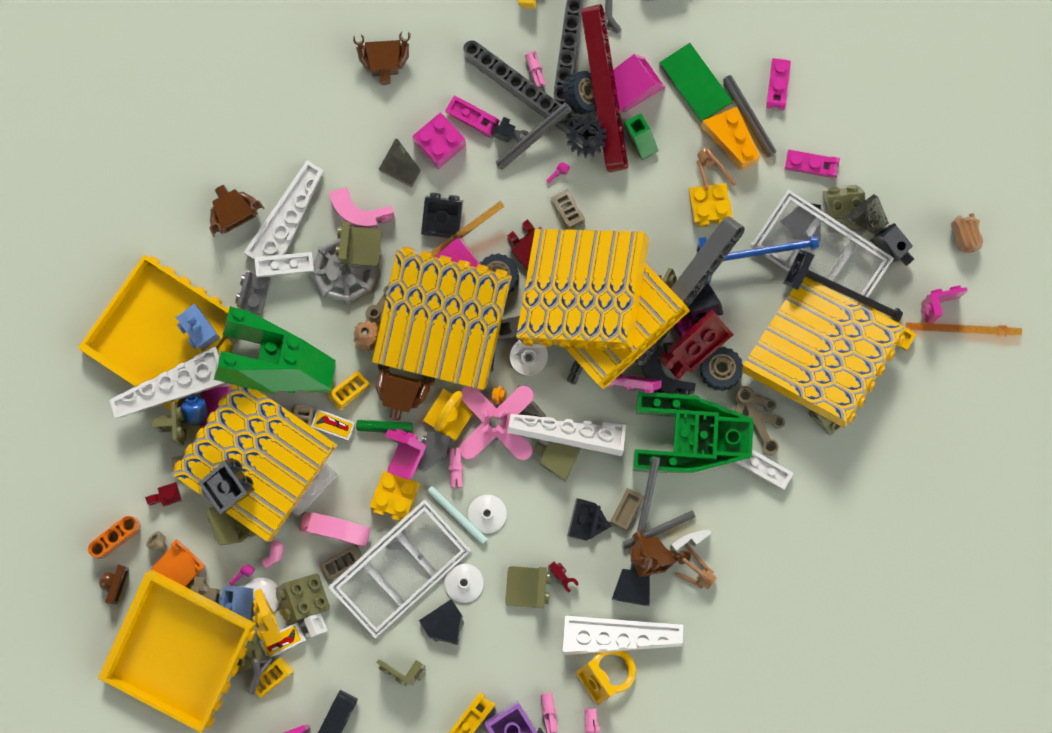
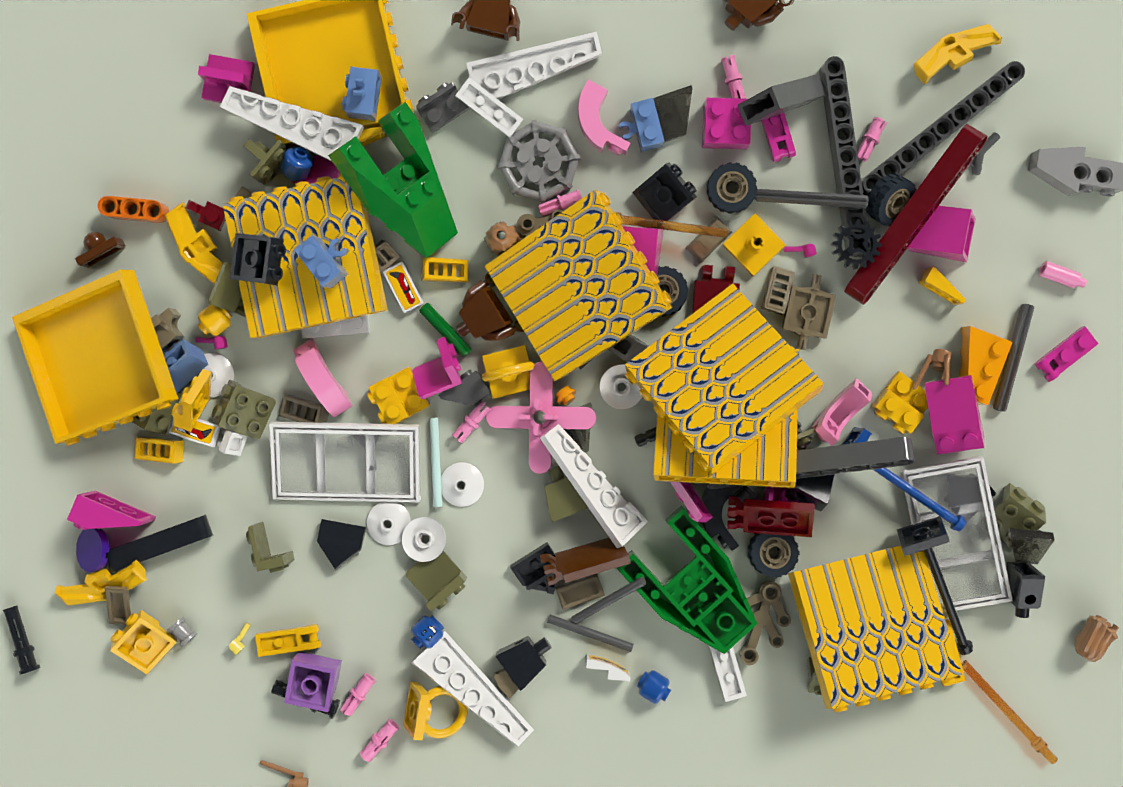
camera: 45 degrees right, 10 degrees up
dark tan tile [146,531,167,552] -> none
orange piece [151,539,206,587] -> none
dark grey piece [247,656,273,694] -> none
bright pink arm [261,540,283,568] -> none
olive bracket [336,221,382,267] -> none
black piece [495,117,529,142] -> none
dark red plate [548,561,579,593] -> none
green slope [624,113,659,160] -> none
reddish brown torso [629,530,691,577] -> none
green tile [659,43,733,123] -> none
medium nougat plant [675,543,717,589] -> none
dark pink plate [784,149,840,178] -> none
dark pink bracket [921,285,968,324] -> none
none -> yellow plate [164,202,223,285]
none -> yellow head [197,304,232,336]
none -> dark pink bracket [198,54,255,103]
none -> medium blue brick [294,235,349,288]
none -> white dish [402,517,446,562]
none -> blue head [411,615,444,649]
none -> dark tan piece [494,668,518,698]
none -> bright pink axle [538,189,582,217]
none -> reddish brown tile [540,538,631,586]
none -> medium blue brick [619,98,664,152]
none -> blue head [637,670,671,704]
none -> dark tan tile [686,217,732,263]
none -> black wheel [707,162,757,214]
none -> bright pink pin [721,55,747,99]
none -> yellow tile [722,213,786,277]
none -> dark grey slope [738,74,826,126]
none -> dark tan plate [782,274,836,350]
none -> bright pink arch [812,378,873,446]
none -> yellow slope [918,266,966,305]
none -> dark pink slope [925,375,985,454]
none -> bright pink cylinder [1039,261,1087,288]

